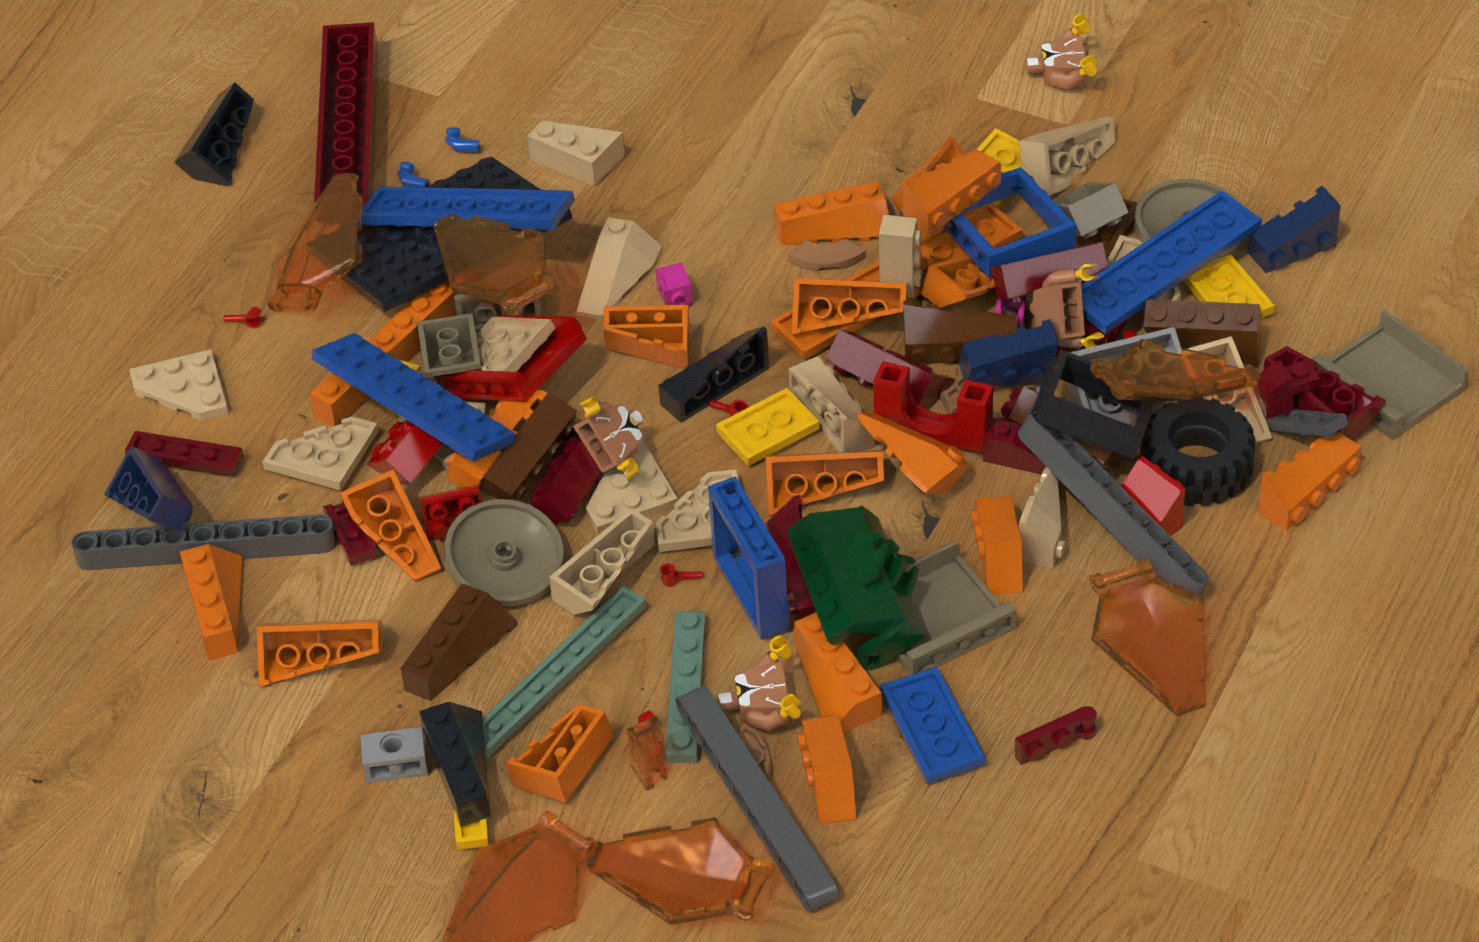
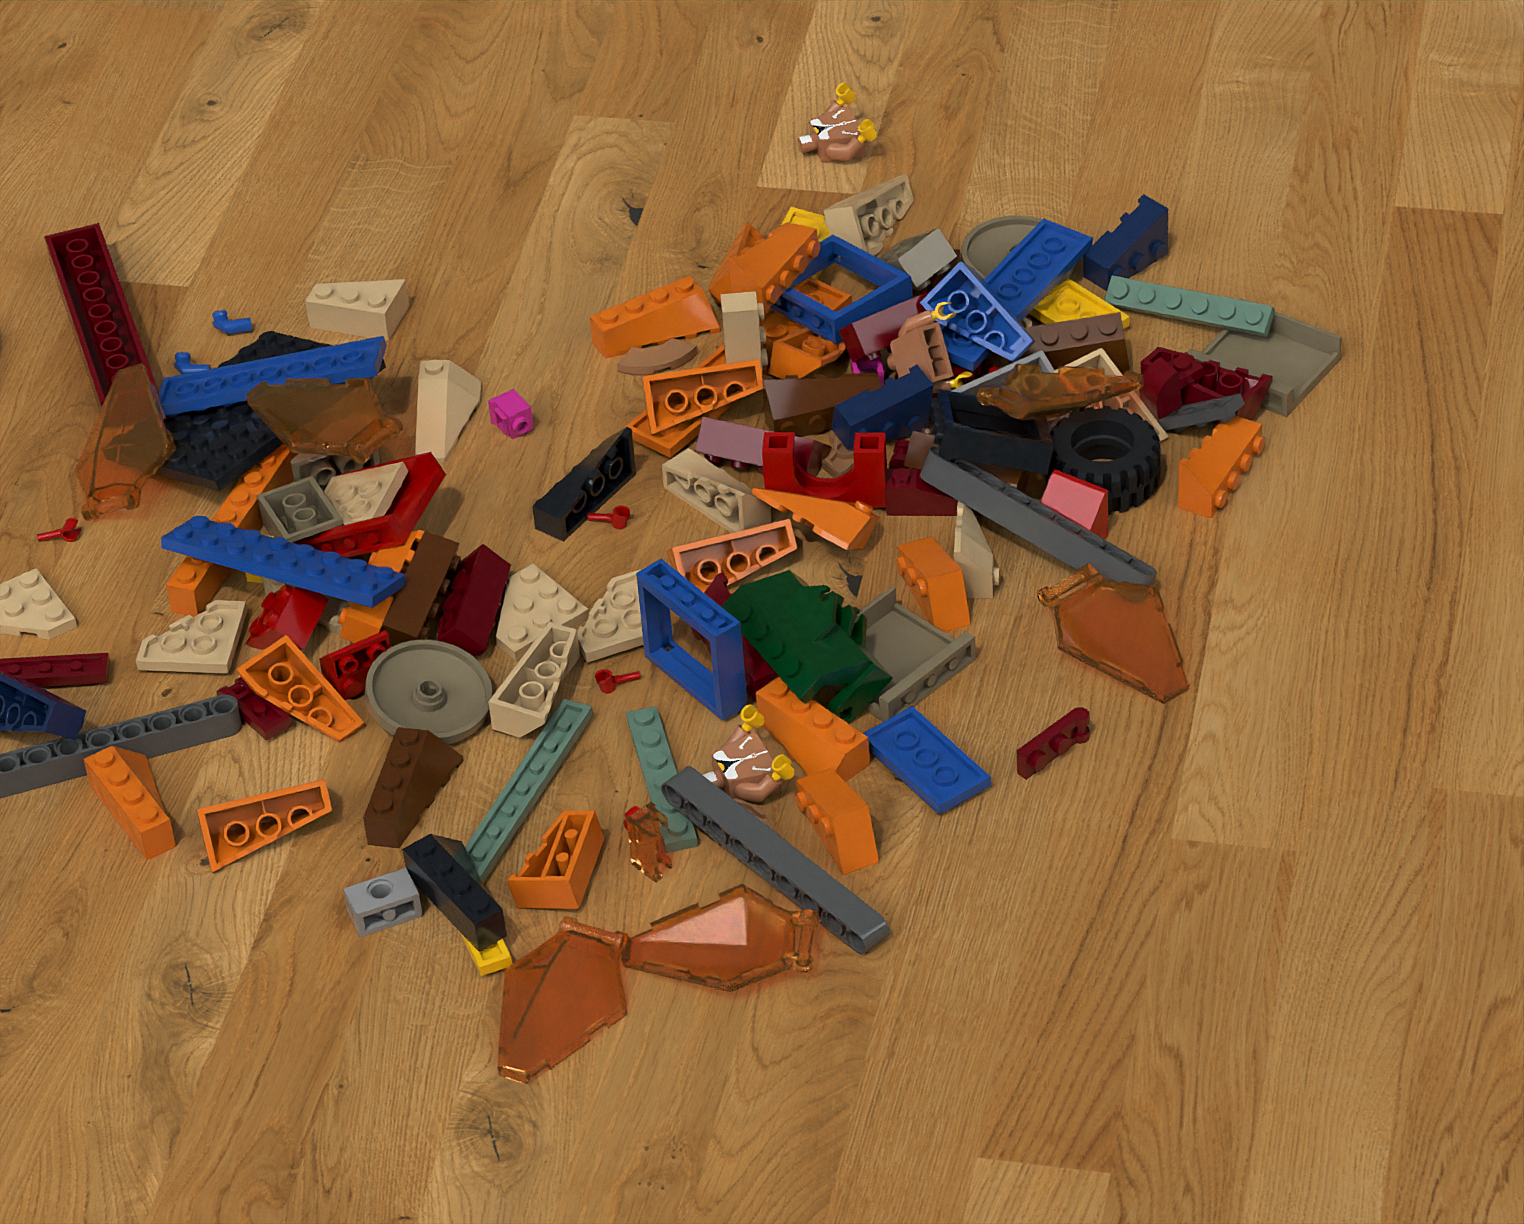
camera: 15 degrees left, 5 degrees down
nougat torso [573,396,643,480] -> none
orange wedge [603,305,690,369] -> none
yellow plate [716,388,820,466] -> none
none -> blue wedge [920,261,1035,362]
none -> sand green plate [1104,276,1275,337]

